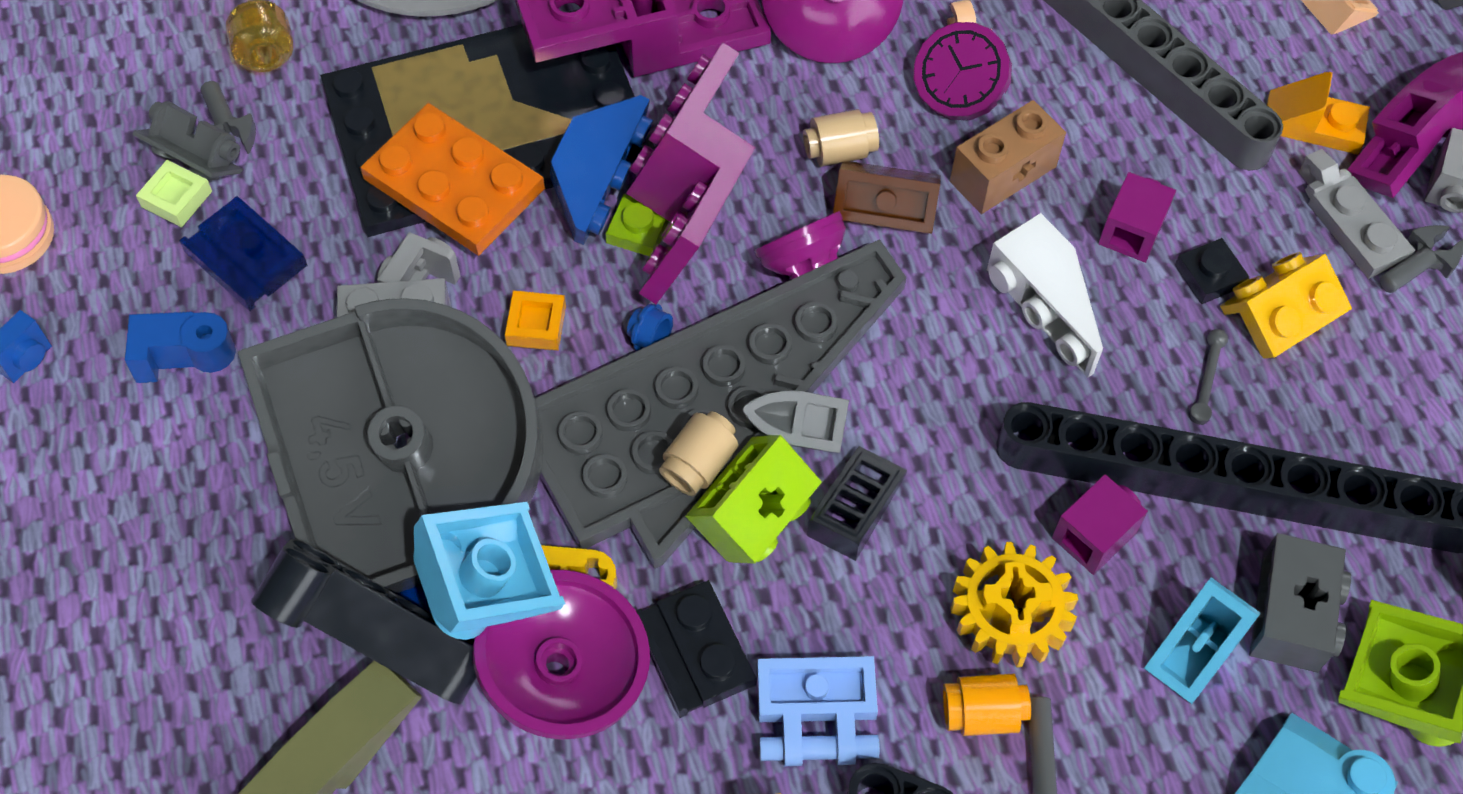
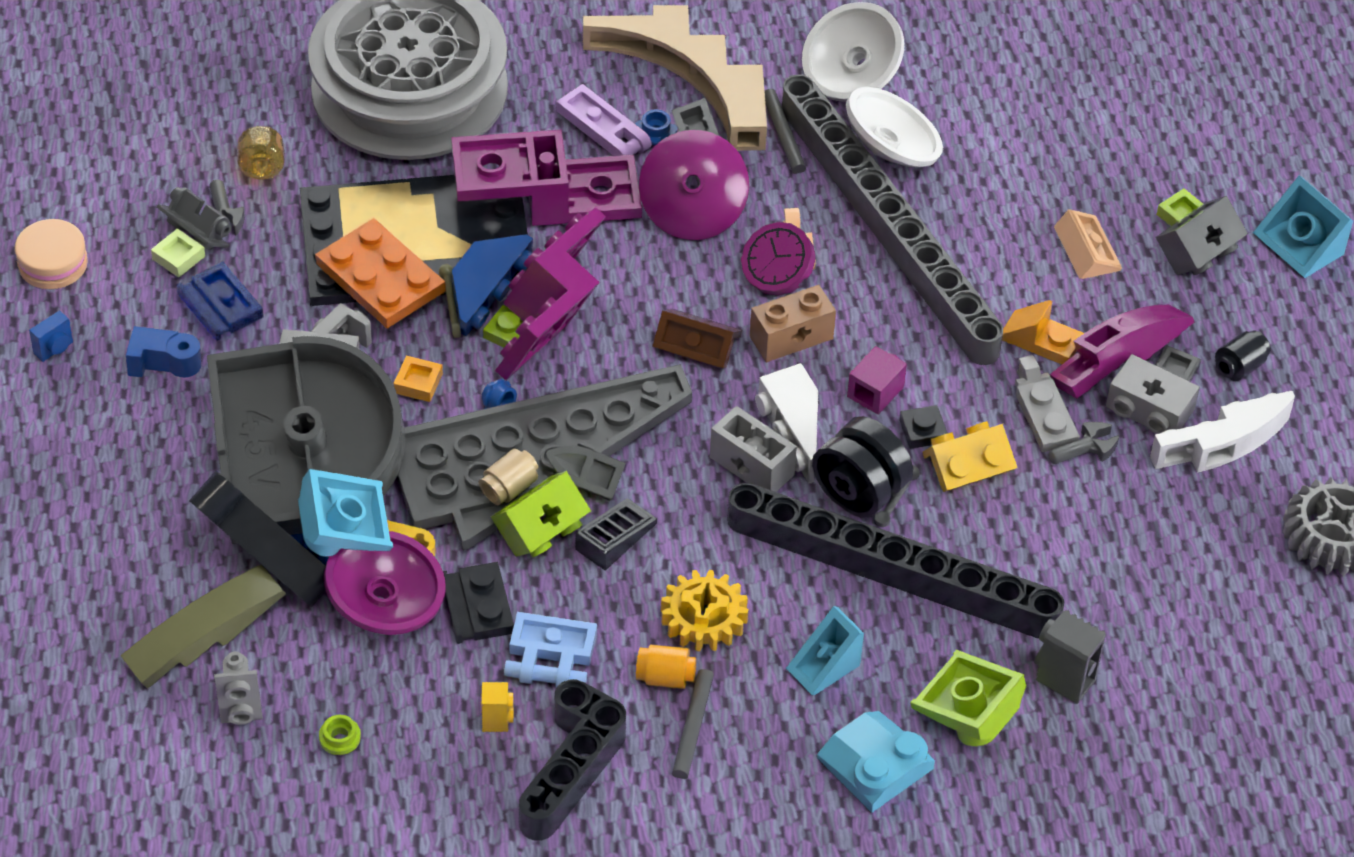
camera: 10 degrees right, 10 degrees down
magenta piece [754,211,846,280] -> none
tan brick [803,109,879,167] -> none
magenta brick [1052,474,1148,575] -> none
dark grey brick [1249,533,1351,673] -> none
none -> olive hinge [439,264,461,339]
none -> light grey brick [710,406,797,492]
none -> black wheel [812,416,914,518]

